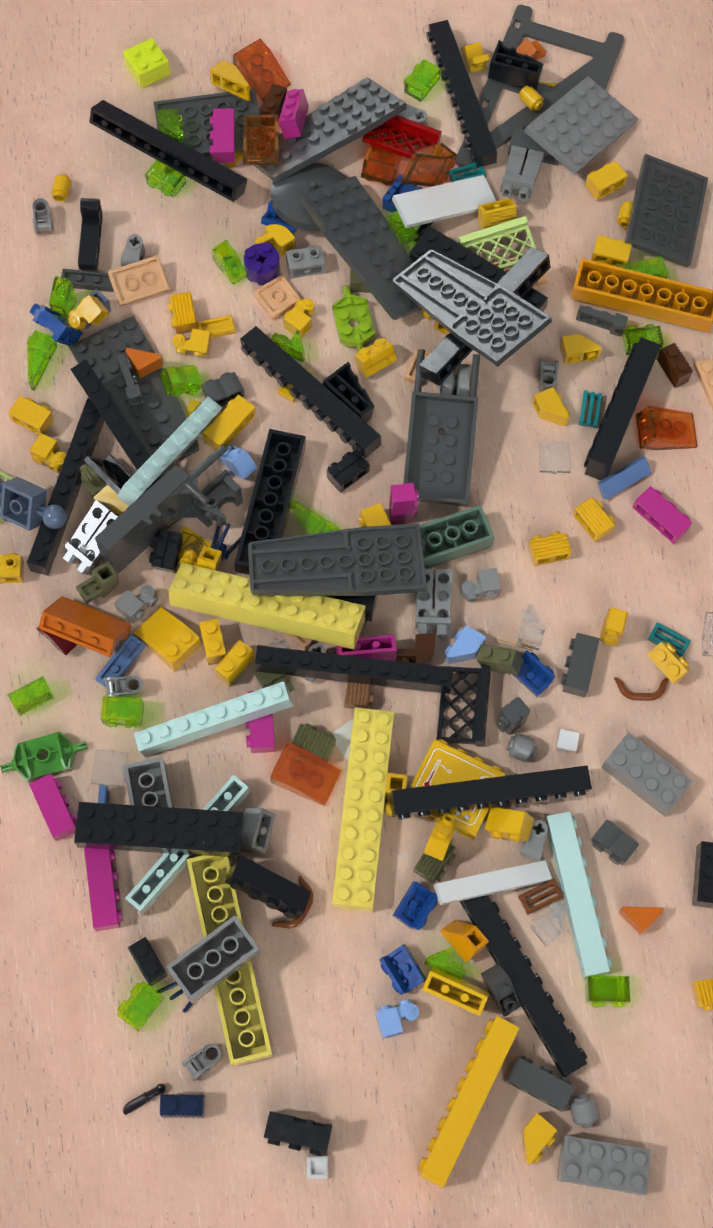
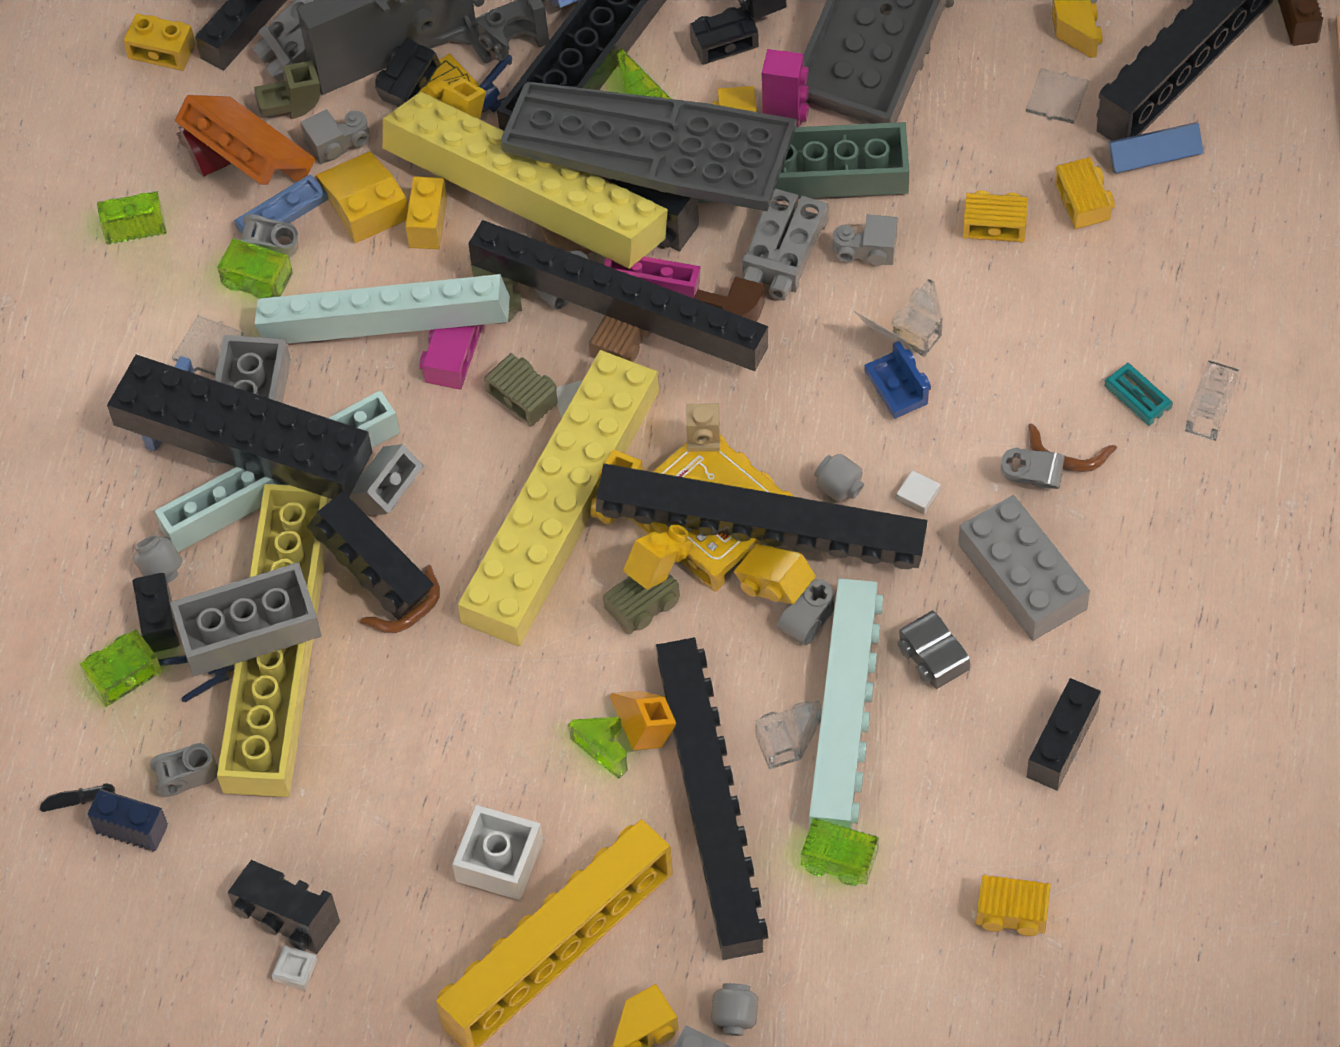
camera: 25 degrees right, 10 degrees down
bright green plate [0,732,88,783] -> none
dark pink brick [29,774,77,841] -> none
dark pink brick [84,848,123,932] -> none
yellow brick [215,640,255,686] -> none
clear orange slope [270,742,341,806] -> none
light blue brick [376,999,419,1039] -> none
blue bracket [379,944,426,995] -> none
blue bracket [392,881,438,930] -> none
yellow brick [422,967,490,1016] -> none
white tile [434,860,552,905] -> none
black fence [436,666,491,747] -> none
light blue slope [444,625,486,664] -> none
olive brick [476,644,523,676] -> none
dark grey slope [481,964,521,1017] -> none
dark grey brick [496,697,530,735] -> none
dark grey brick [505,1055,575,1112] -> none
dark orange tile [518,879,564,915] -> none
dark grey brick [560,633,600,697] -> none
teal tile [579,390,602,428] -> none
yellow brick [600,607,628,646] -> none
orange slope [619,906,664,935] -> none
dark pink brick [632,486,692,544] -> none
clear orange slope [636,406,698,450] -> none
yellow brick [647,642,691,684] -> none
none -> light grey head [133,534,182,583]
none -> white brick [452,805,543,900]
none -> tan brick [686,403,720,452]
none -> light grey piece [1001,448,1065,489]

